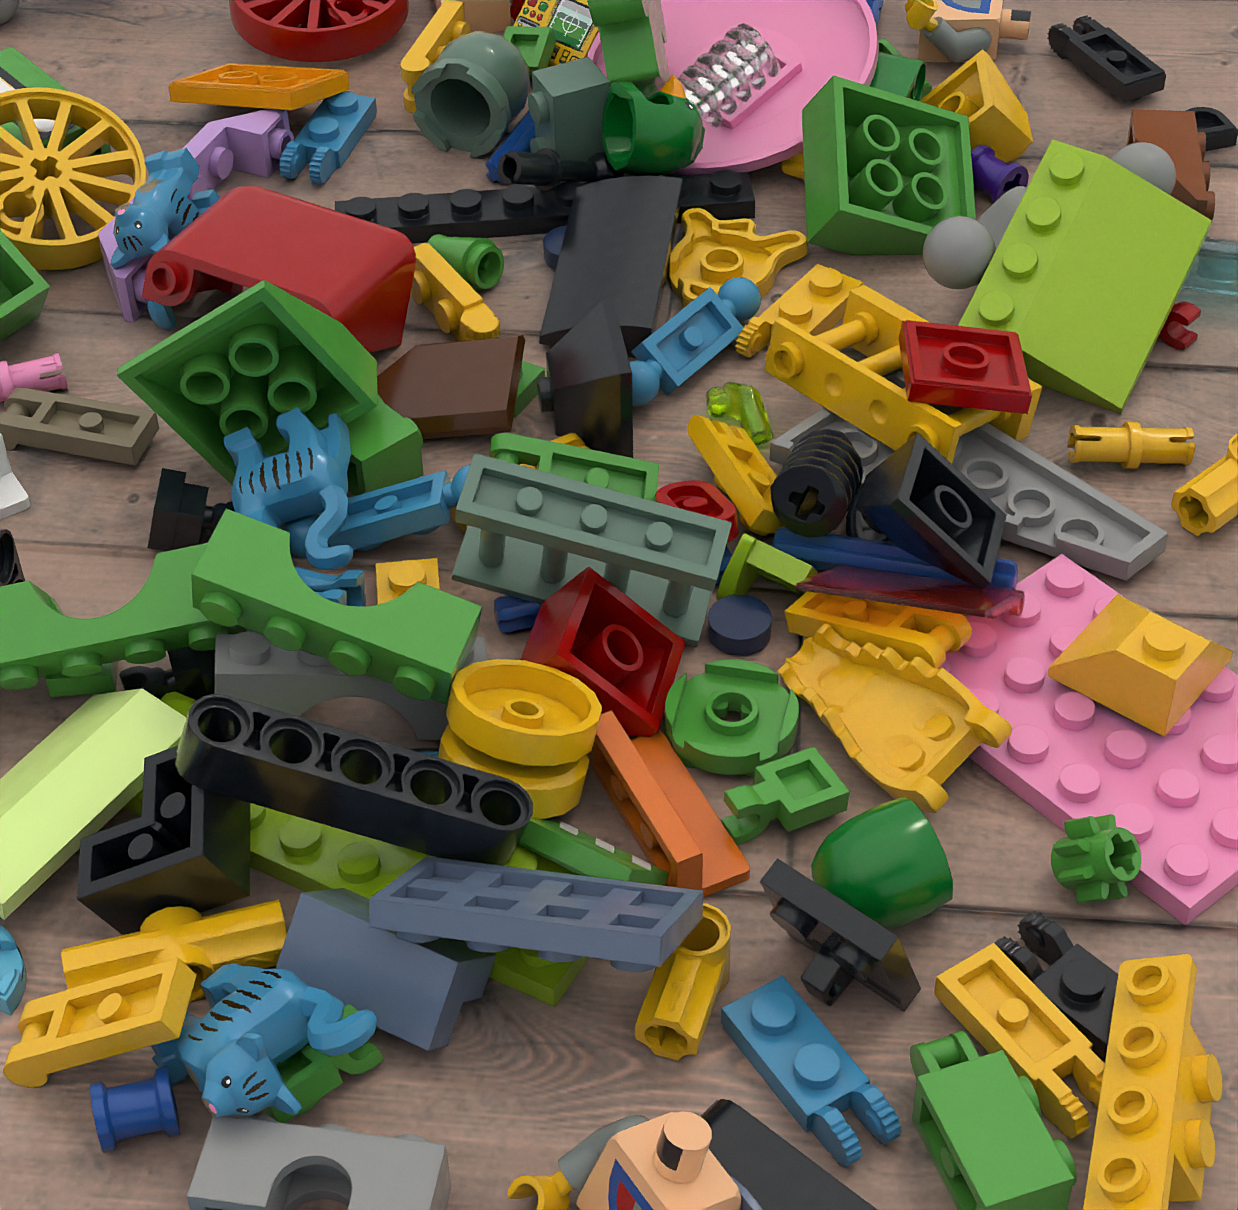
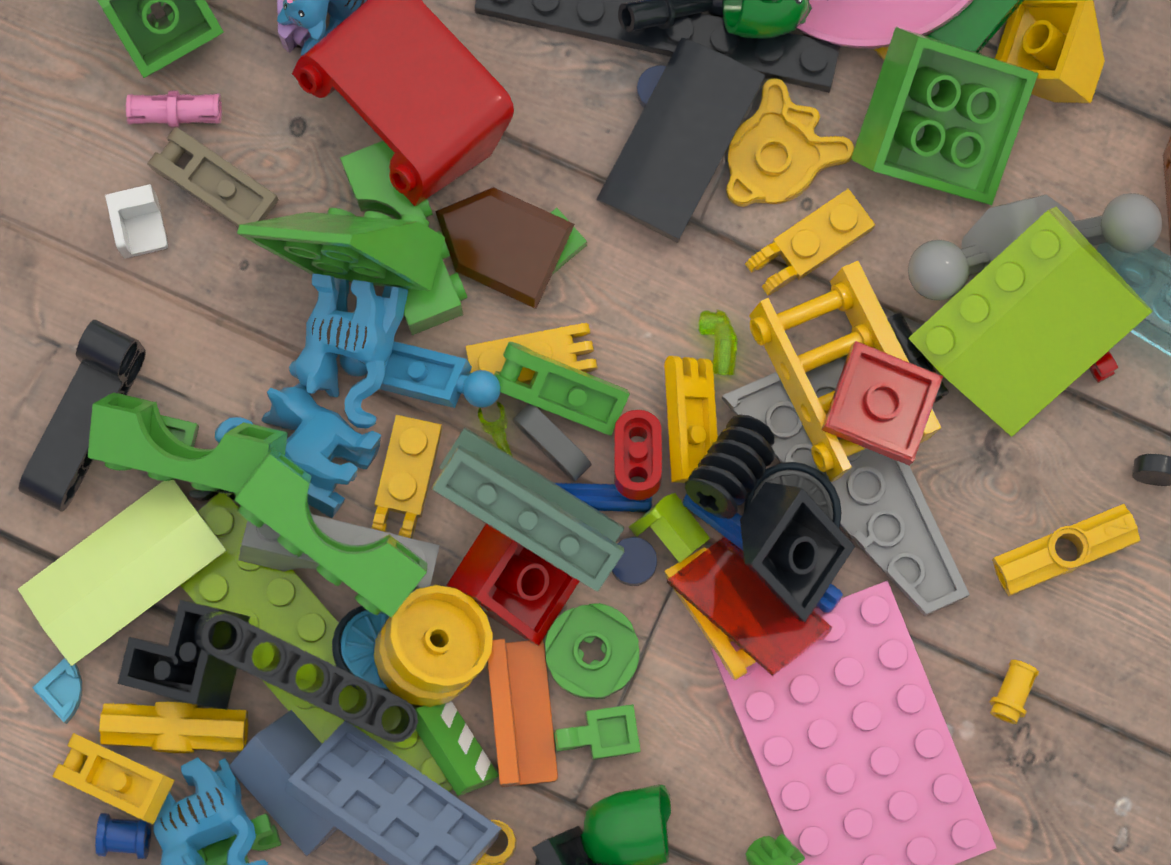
camera: 20 degrees right, 35 degrees up
black piece [147,468,235,552] -> none
yellow hinge [410,243,501,341] -> none
bright green cone [427,234,504,291] -> none
black slope [537,300,633,458] -> none
dark azure plate [629,277,761,407] -> none
yellow animal [777,623,1012,813] -> none
dark purple bush [971,145,1029,203] -> none
yellow slope [1047,594,1233,737] -> none
yellow pin [1067,421,1195,469] -> none

